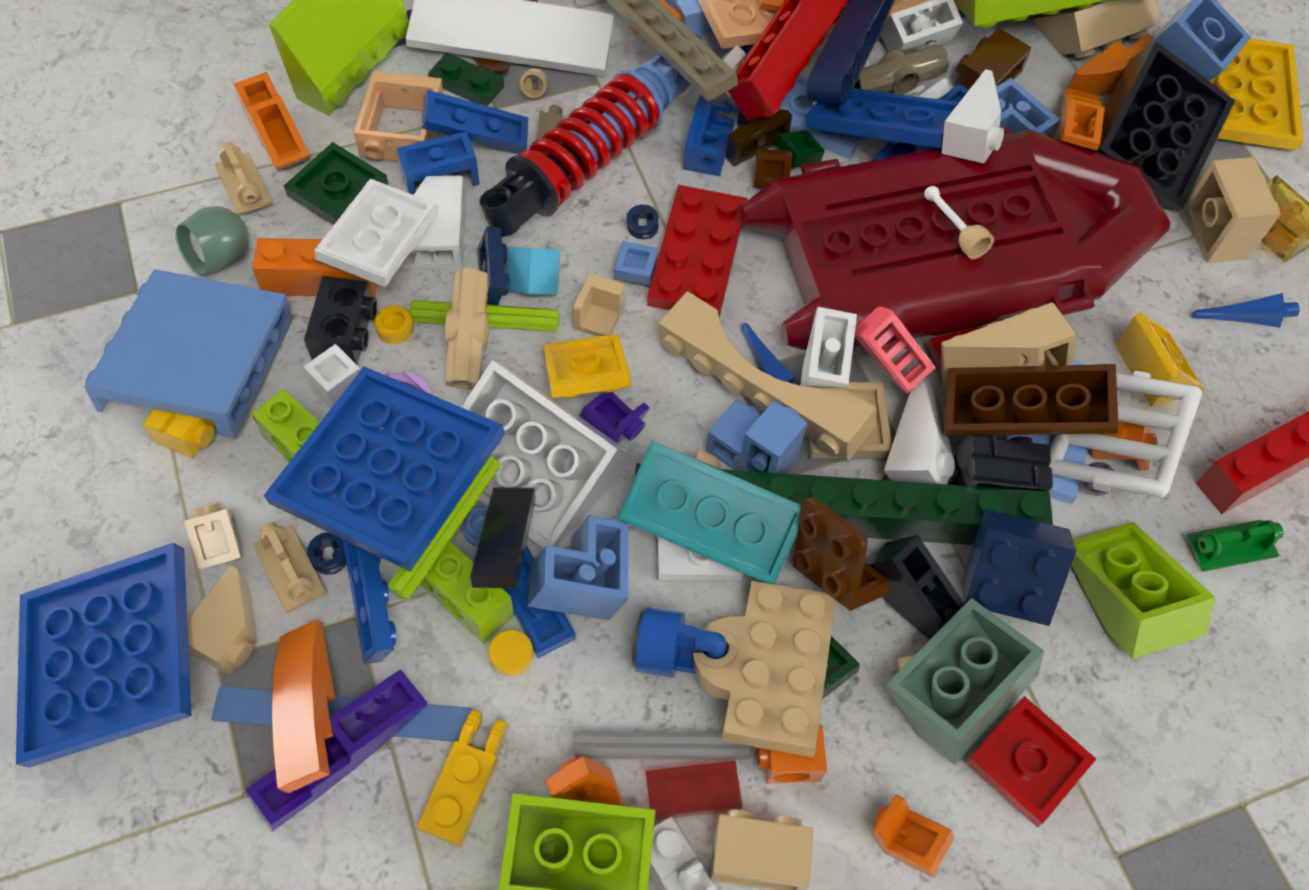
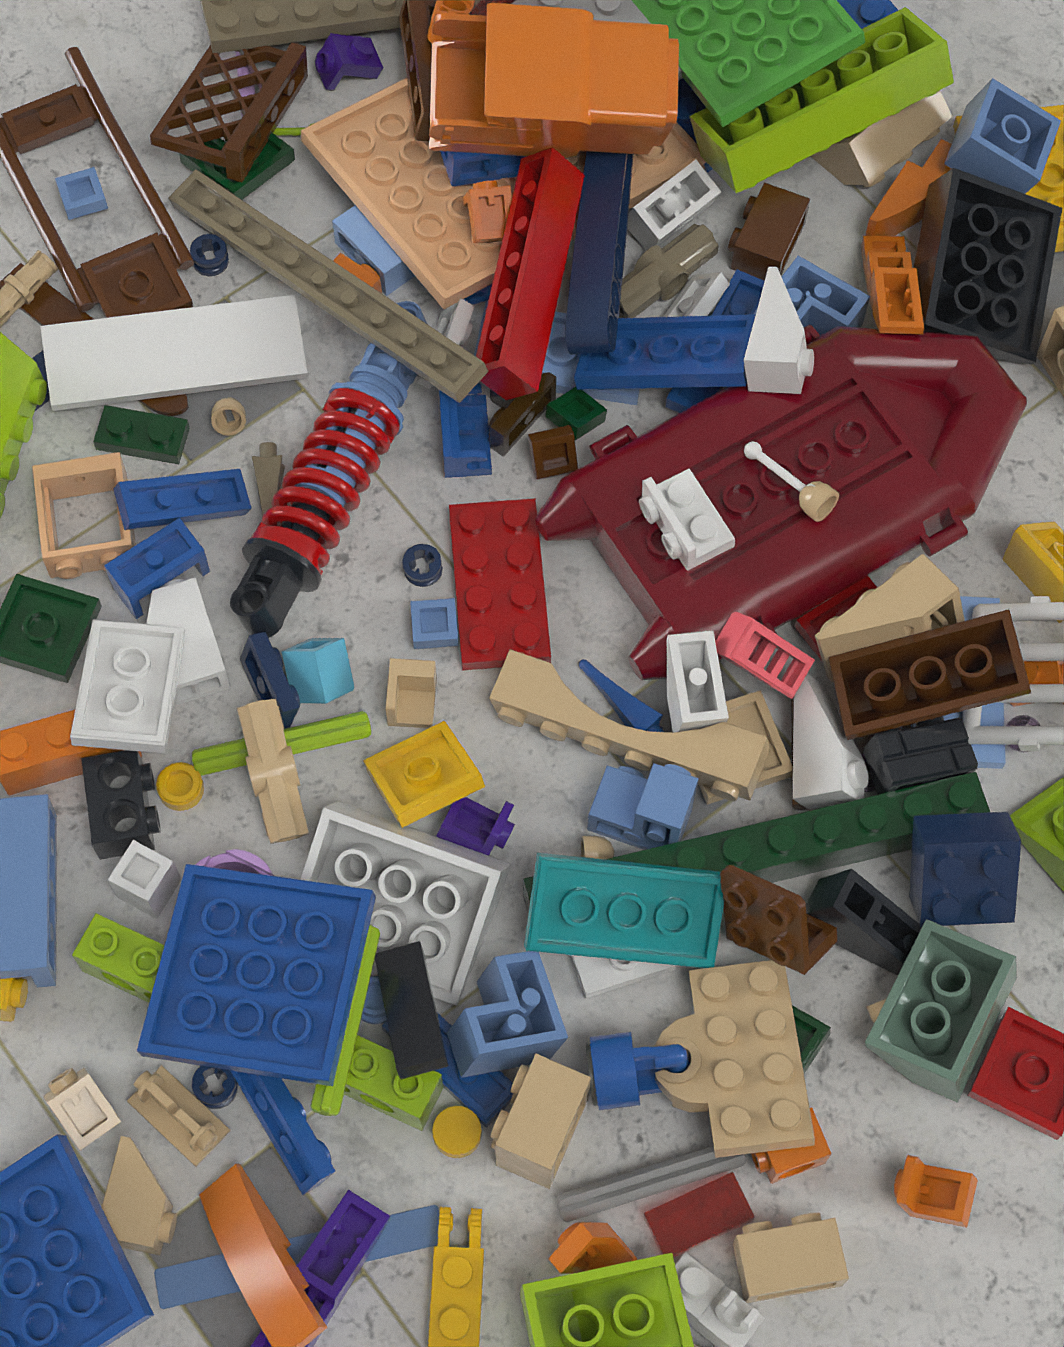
camera: 15 degrees left, 5 degrees up
none -> tan brick [490,1054,591,1189]
none -> white bracket [639,469,735,571]

